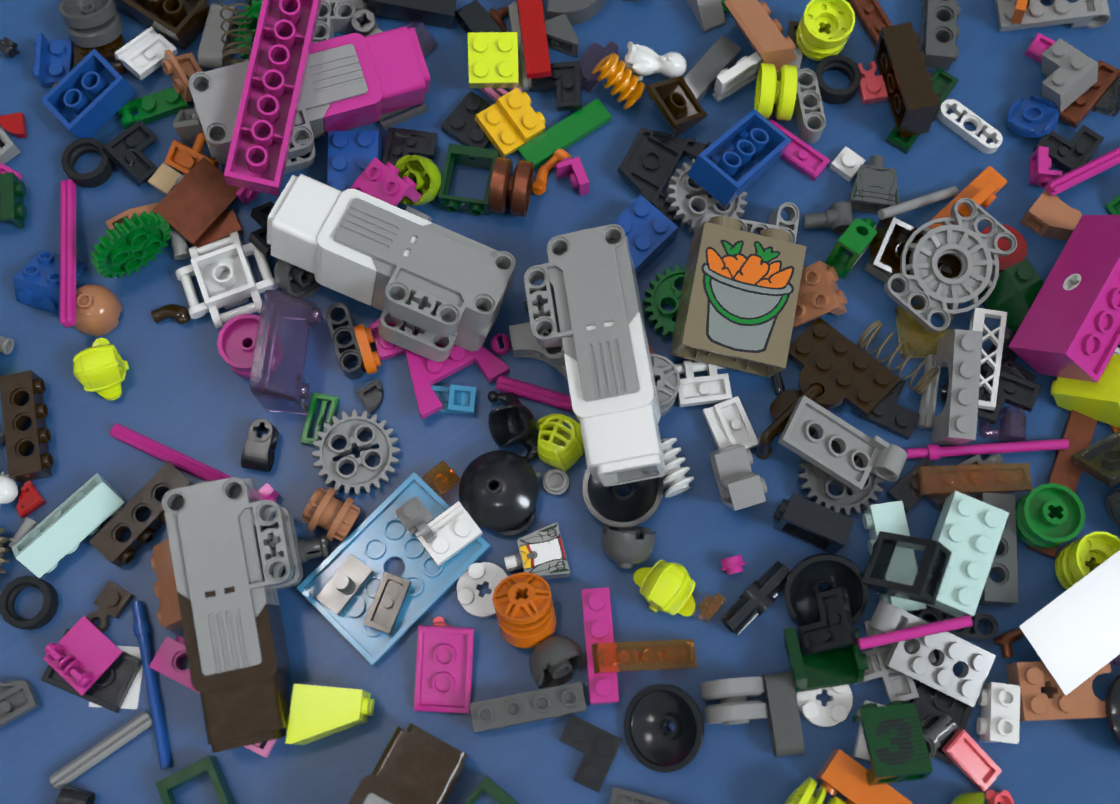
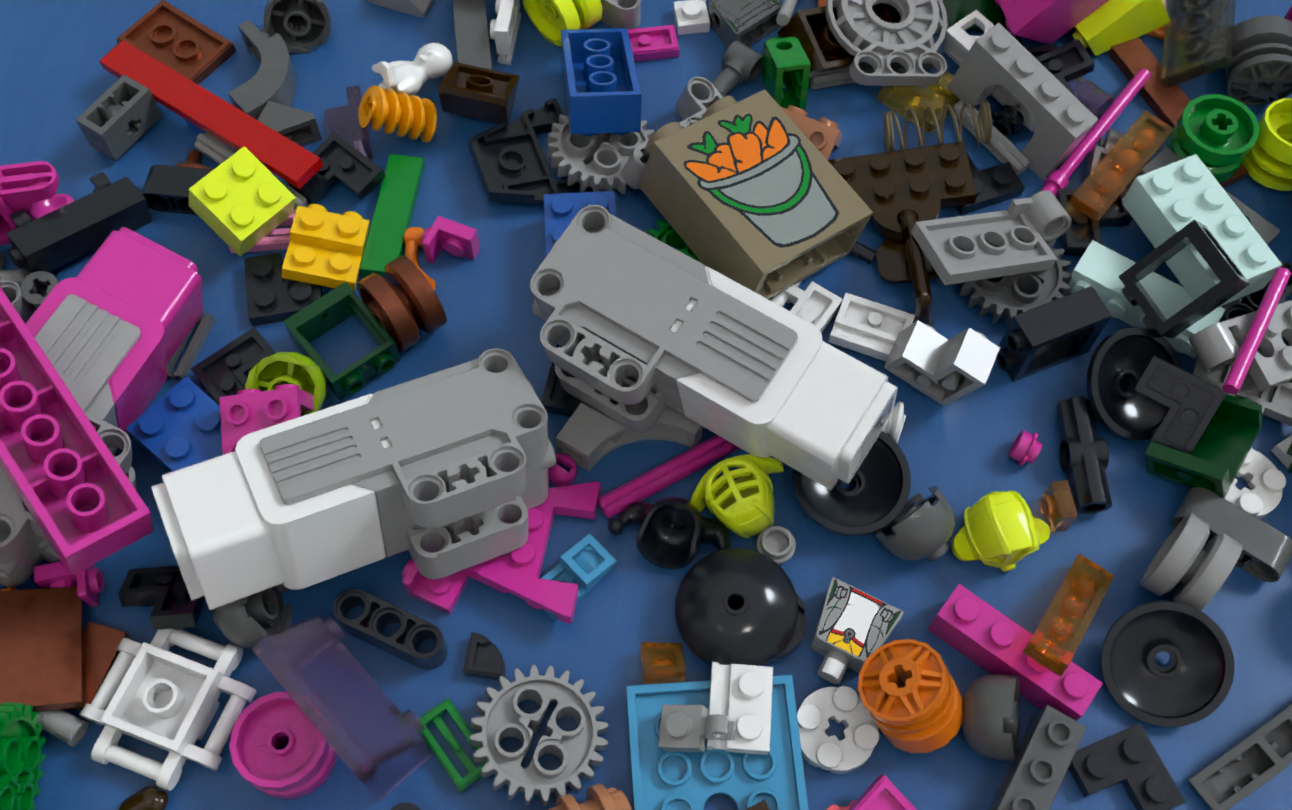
camera: 50 degrees left, 10 degrees down
orange plate [354,324,381,375] -> none

